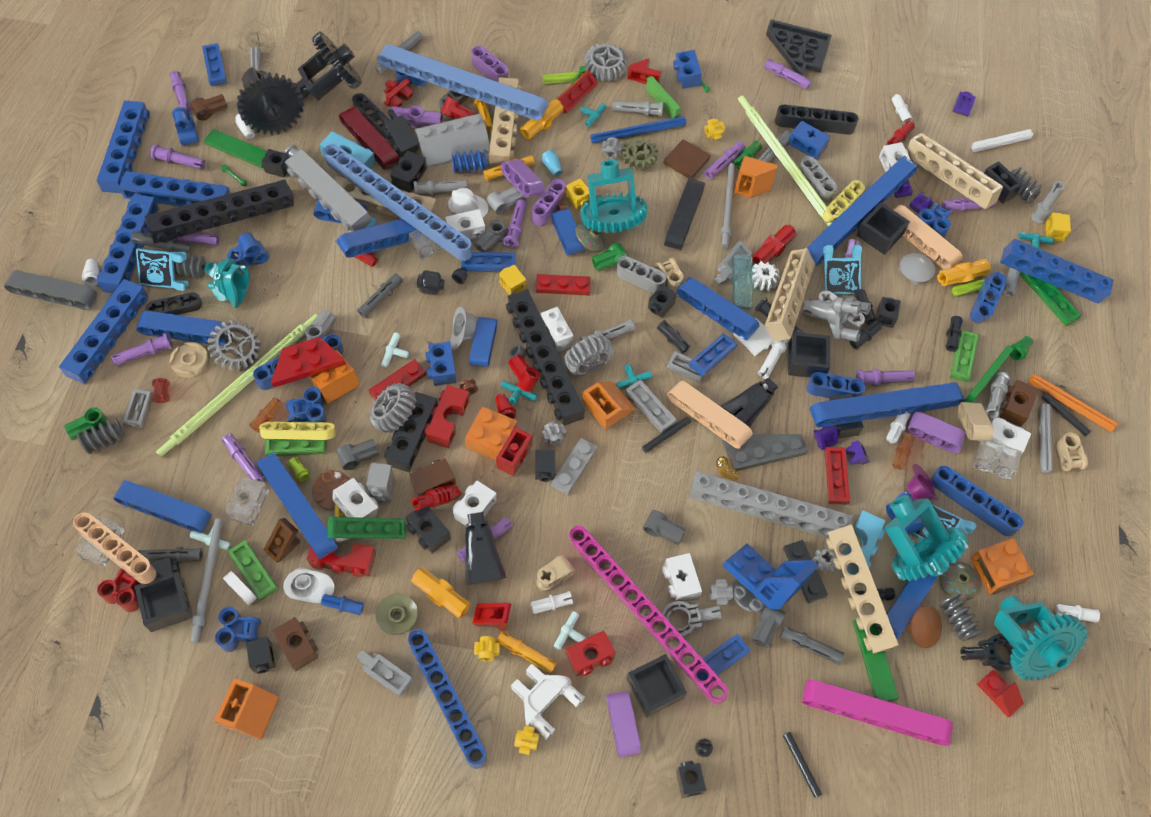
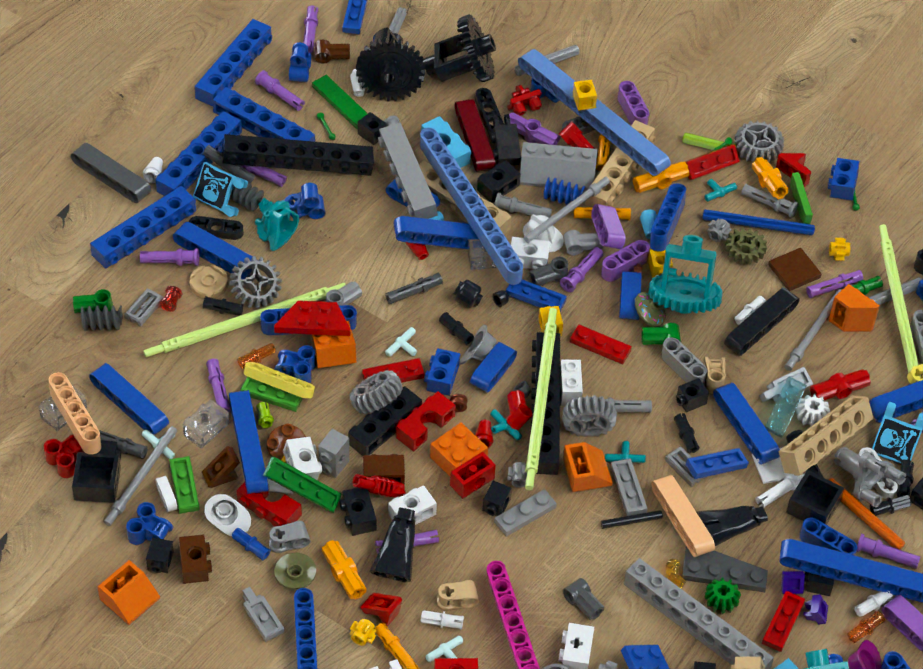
camera: 25 degrees right, 10 degrees down
dark grey piece [336,438,379,470] -> none
none -> black pin [203,296,244,316]
none -> light grey piece [269,521,311,553]
none -> black pin [439,312,474,345]
none -> light grey bar [524,177,610,243]
none -> yellowish green axle [525,308,557,490]
none -> yellow brick [573,80,597,111]
none -> blue beam [650,183,686,251]
none -> green gear [704,577,741,615]
none -> white axle [734,296,766,325]
none -> light orange piece [752,157,788,200]
none -> orange axle [829,478,905,550]

